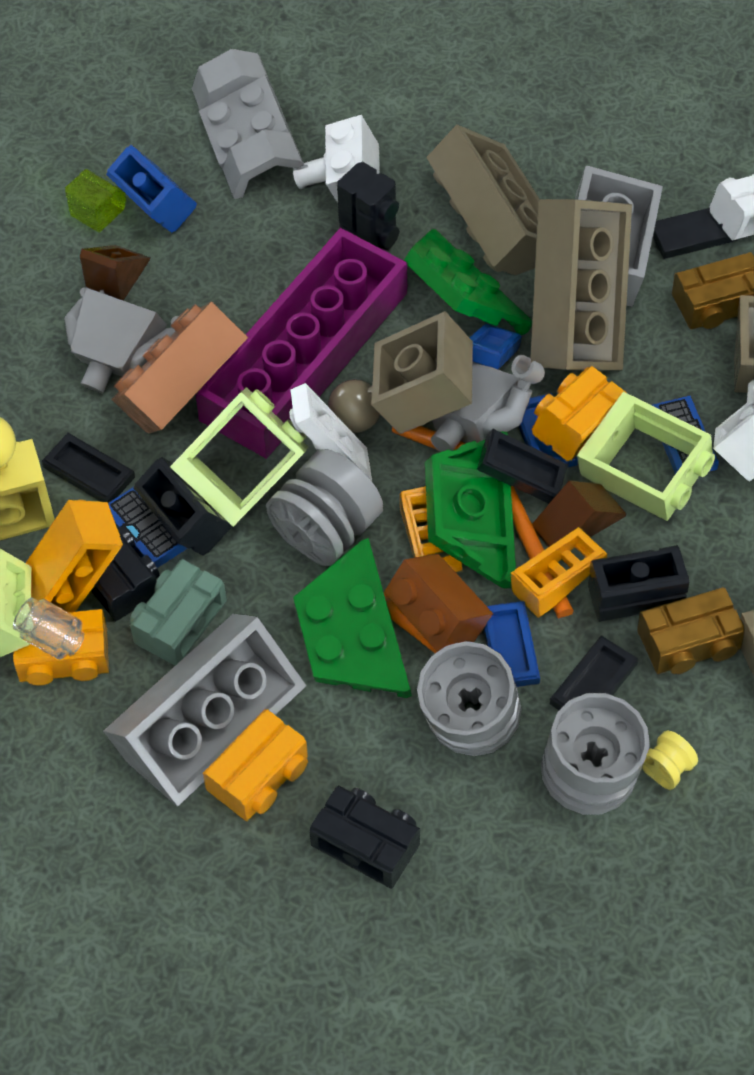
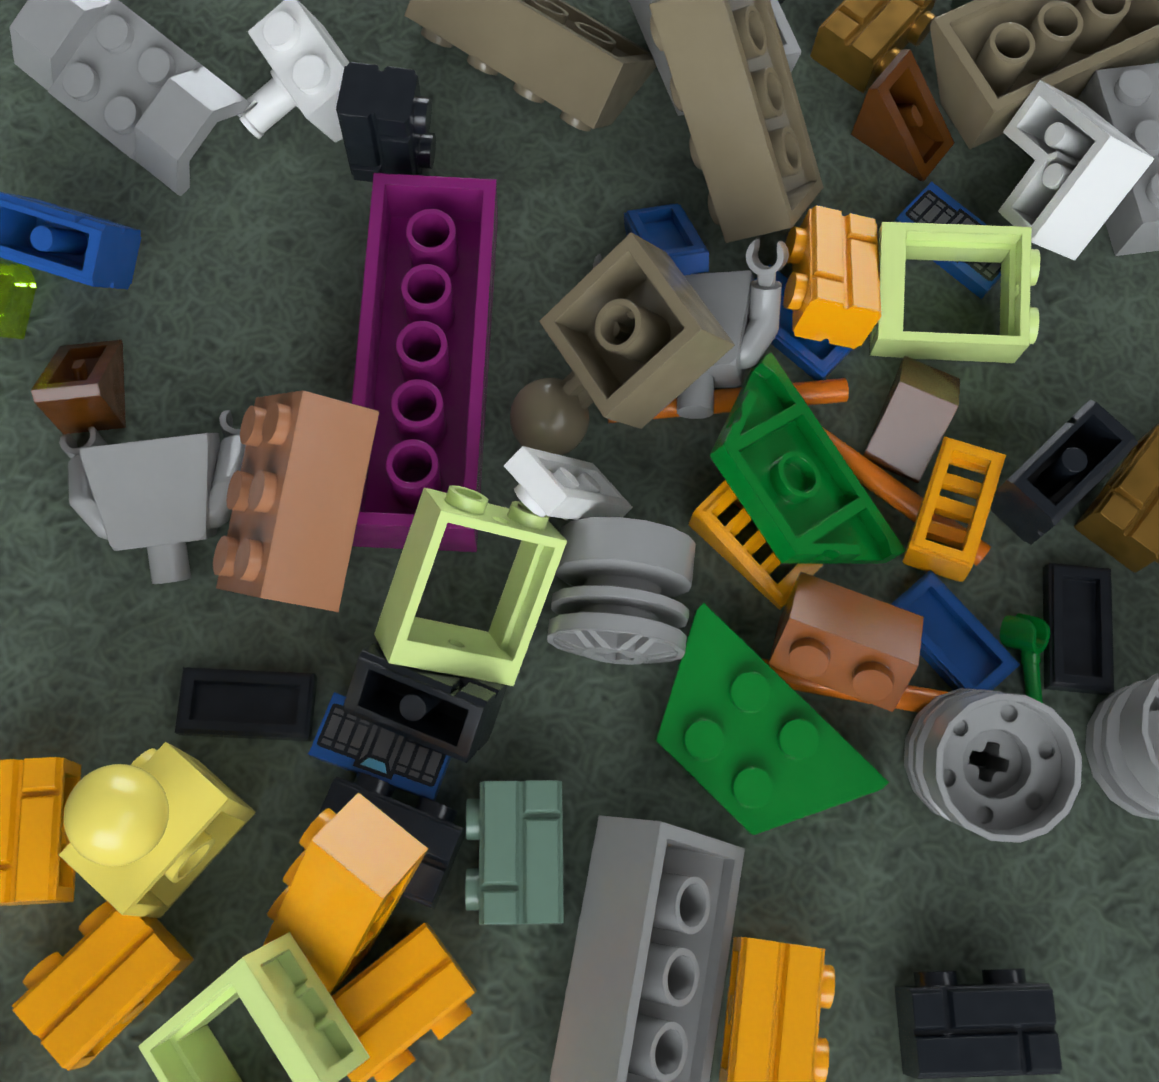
camera: 40 degrees left, 15 degrees up
clear brick [13,597,85,660] -> none
green wing [404,229,532,335] -> none
black tile [477,429,568,504] -> none
none -> reddish brown slope [851,49,955,181]
none -> green hand [1000,613,1051,703]

